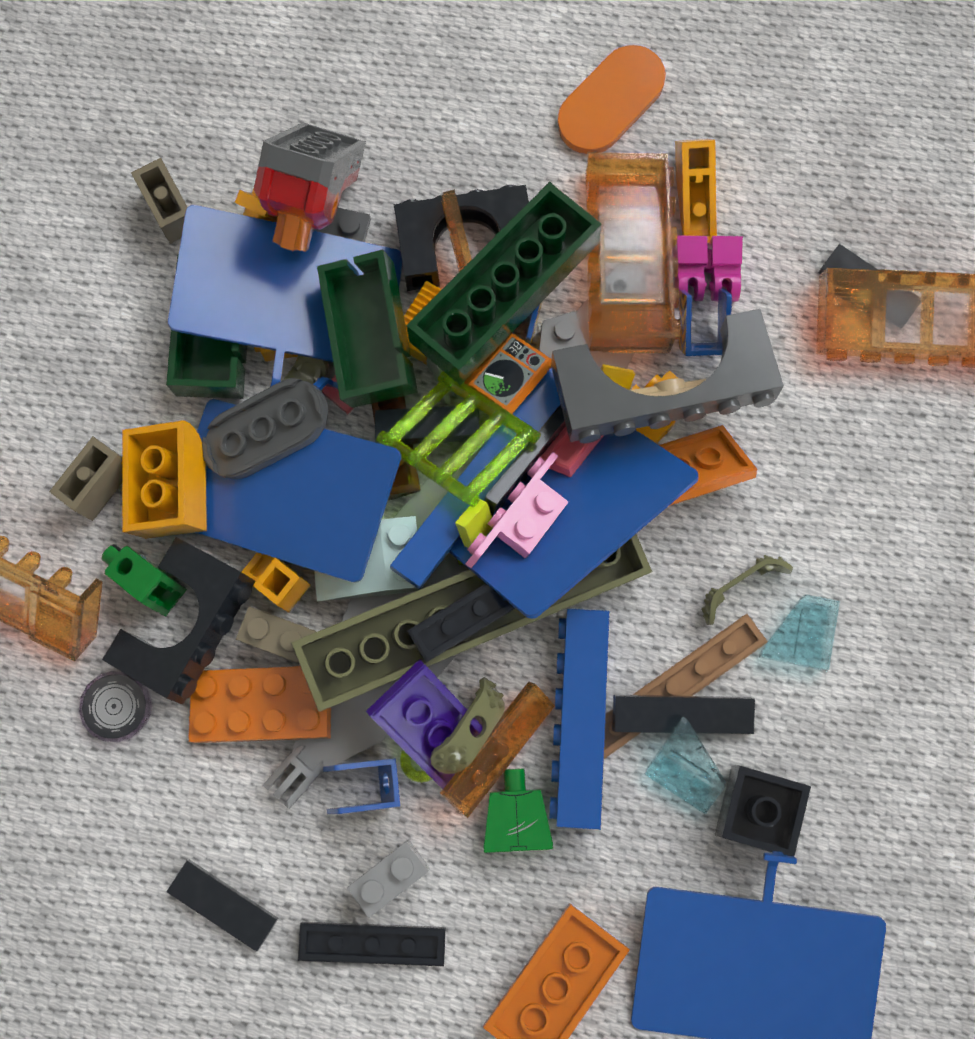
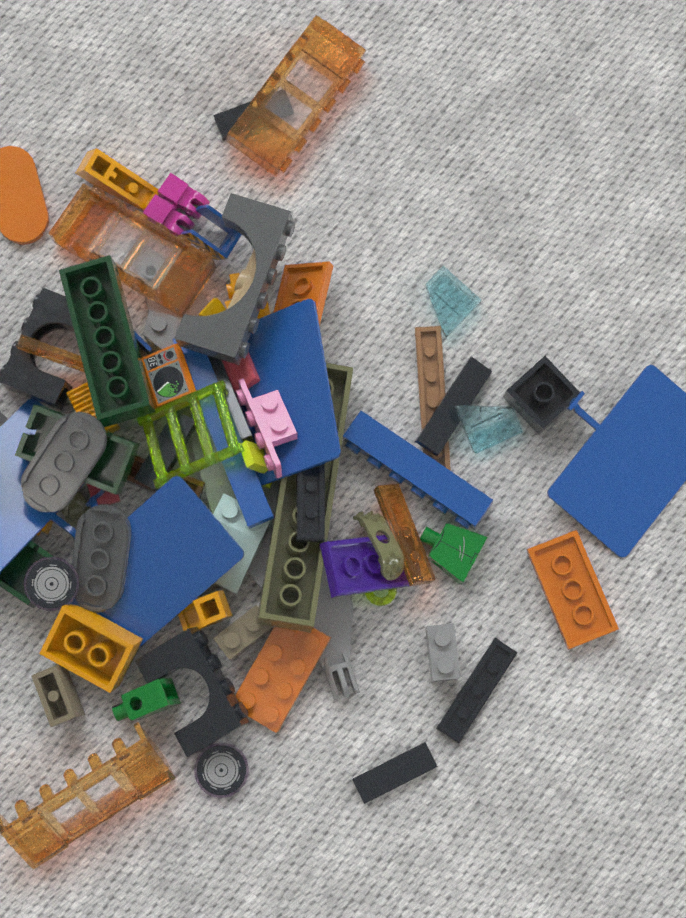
camera: 60 degrees left, 0 degrees up
blue piece [323,758,400,814] -> none
olive piece [701,555,793,625] -> none
none -> dark grey tile [21,412,107,512]
none -> tile [23,556,79,611]

